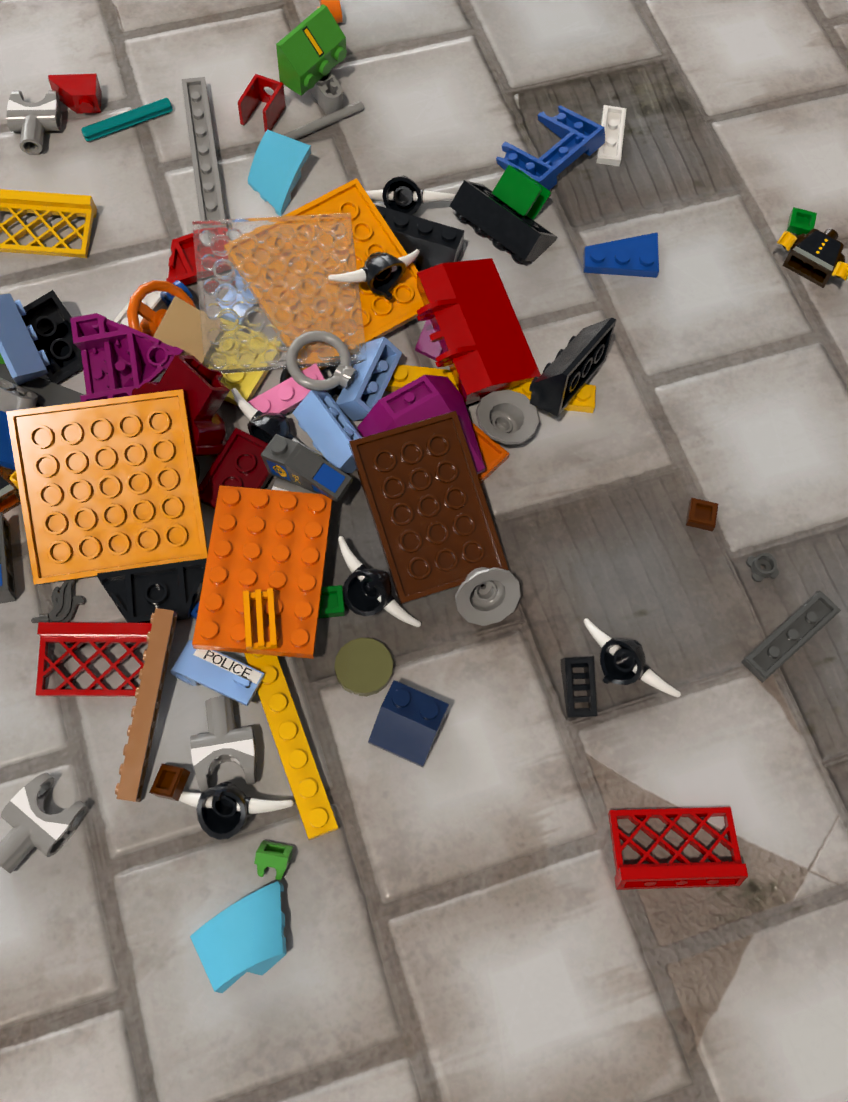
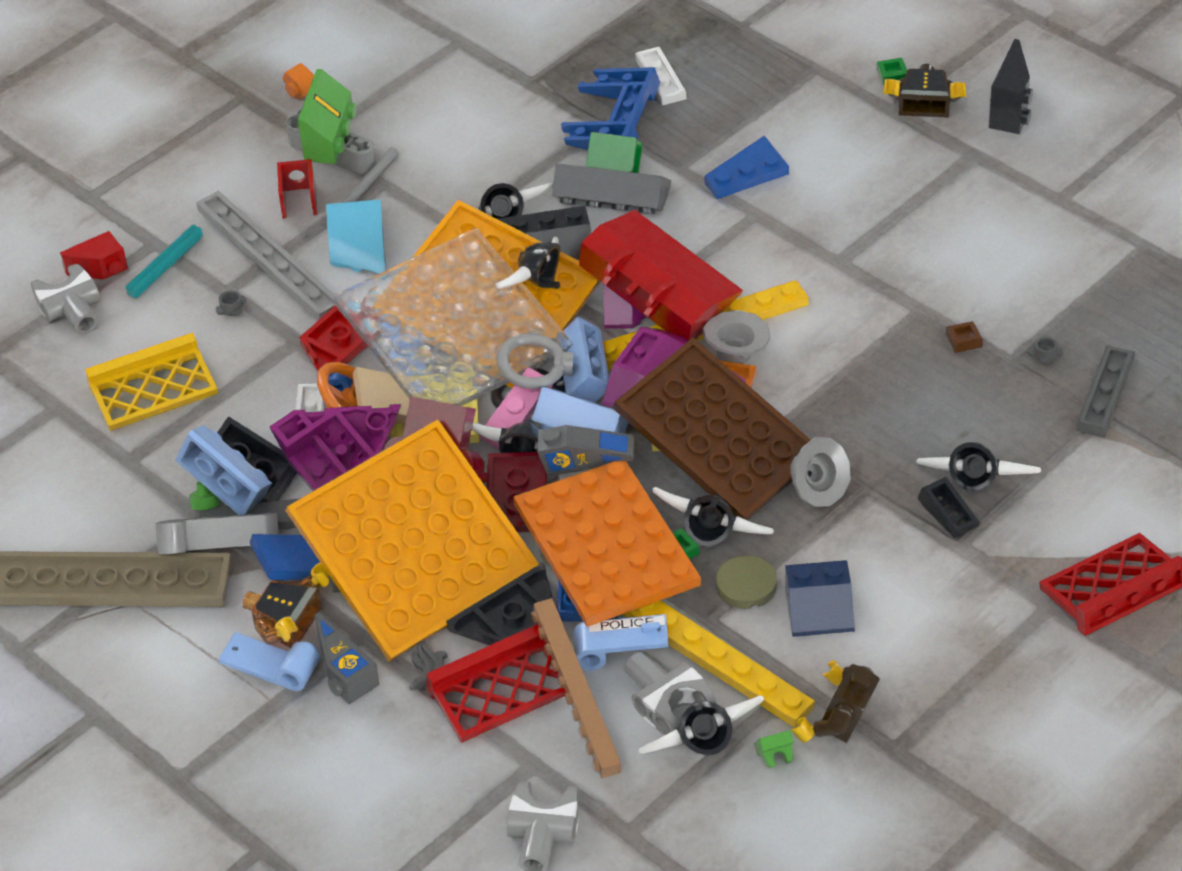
camera: 20 degrees left, 20 degrees down
reddish brown tile [149,764,190,801] -> none
medium azure slope [190,881,286,993] -> none
light orange tile [243,588,277,651] -> none
black slope [529,318,616,417] -> none
none -> dark grey plate [216,290,247,316]
none -> dark brown torso [791,660,880,743]

